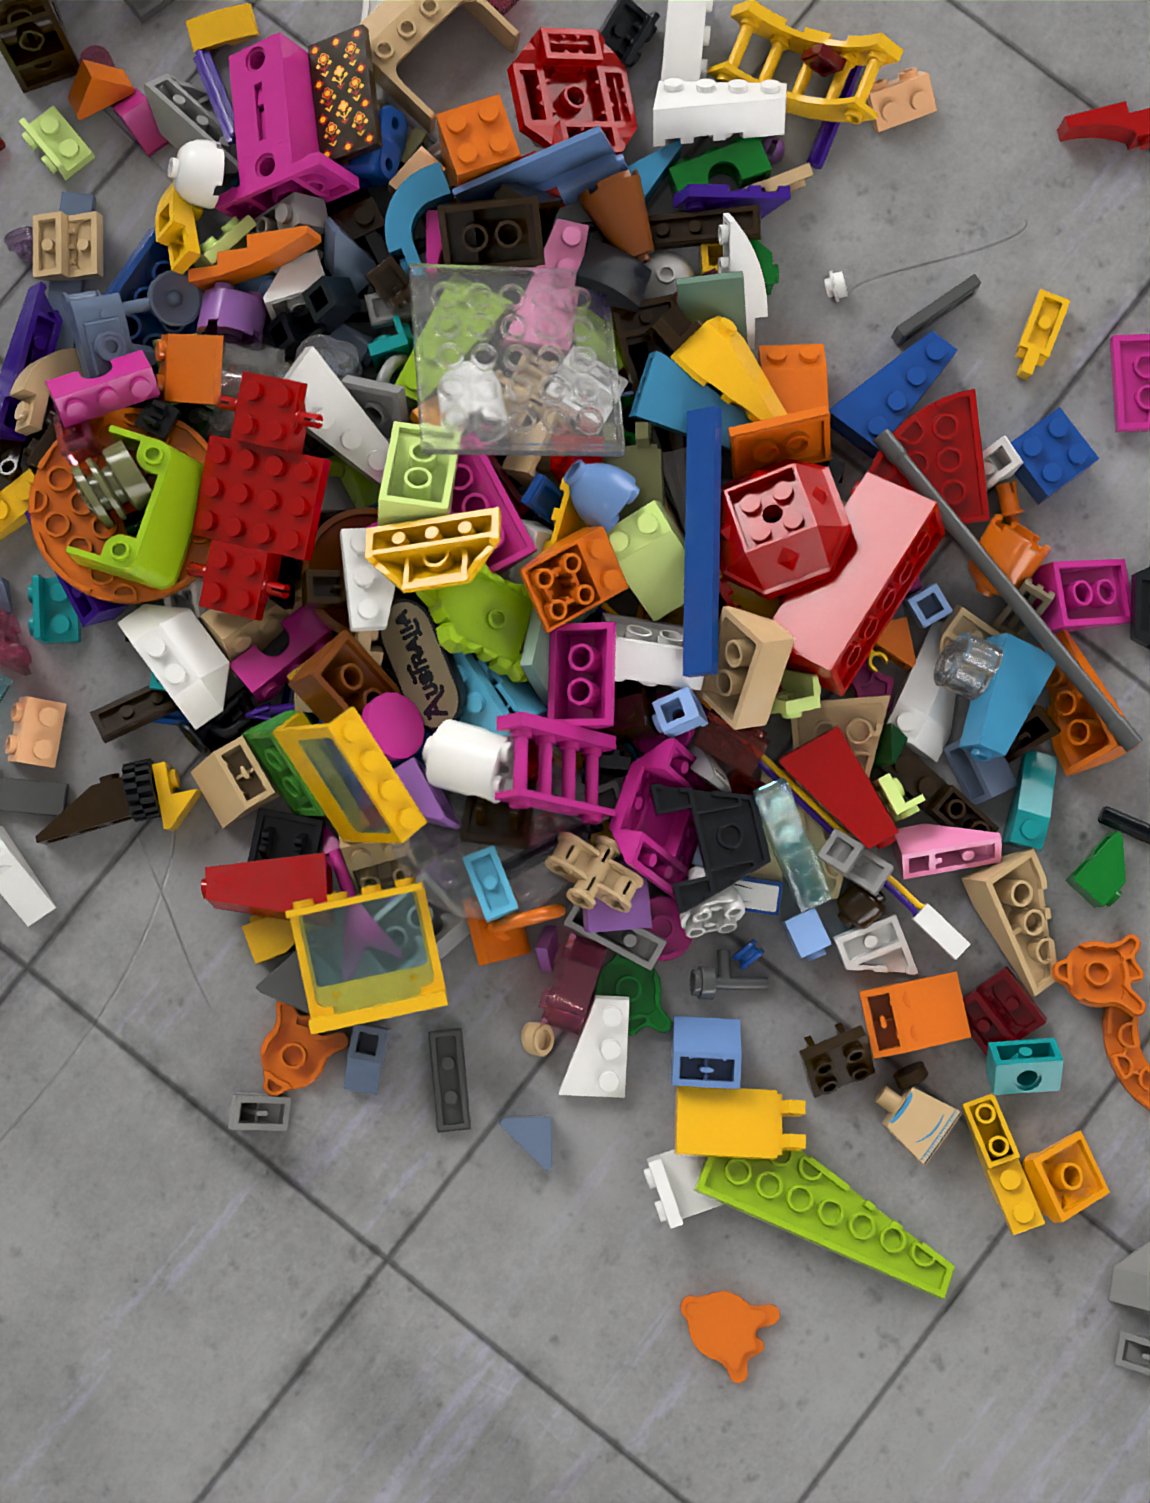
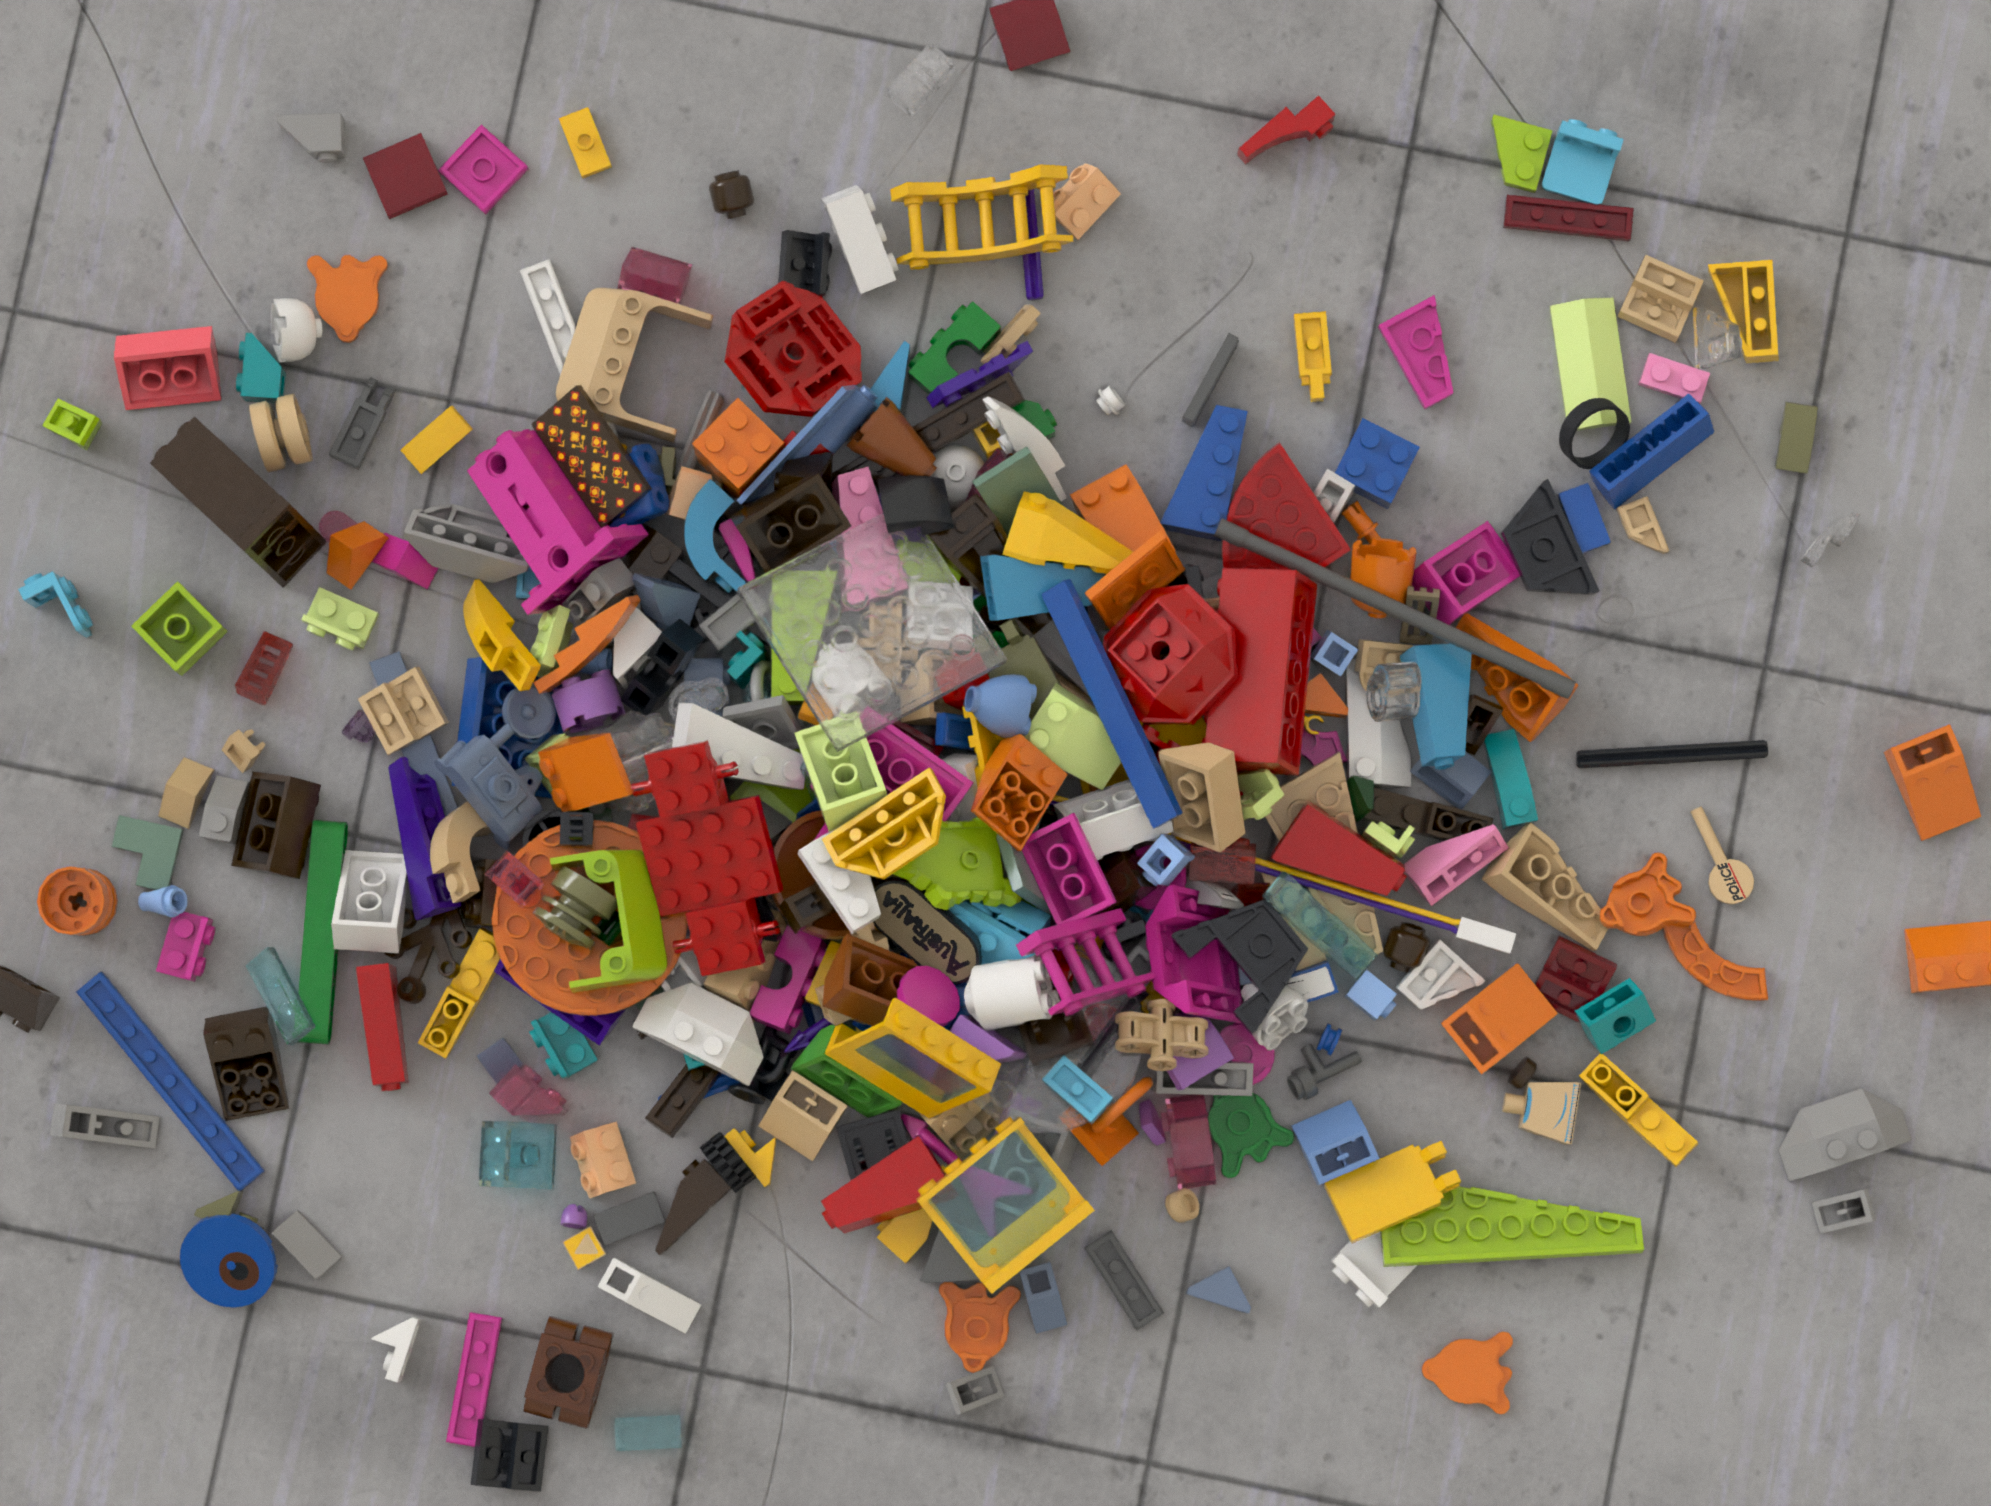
camera: 25 degrees left, 0 degrees up
dark pink arch [45,350,161,428] -> none
white cylinder [168,139,225,209] -> none
dark purple axle [193,49,236,145] -> none
dark brown bracket [364,255,419,309] -> none
white wing [558,995,629,1098] -> none
dark brown panel [646,305,703,356] -> none
white wedge [653,78,787,147] -> none
medium lavender hinge [761,136,785,165] -> none
dark brown plate [799,1022,875,1098] -> none
dark red tile [801,43,847,77] -> none
light grey slope [817,828,894,896] -> none
light orange slope [1022,1131,1110,1223] -> none
green slope [1065,831,1126,908] -> none

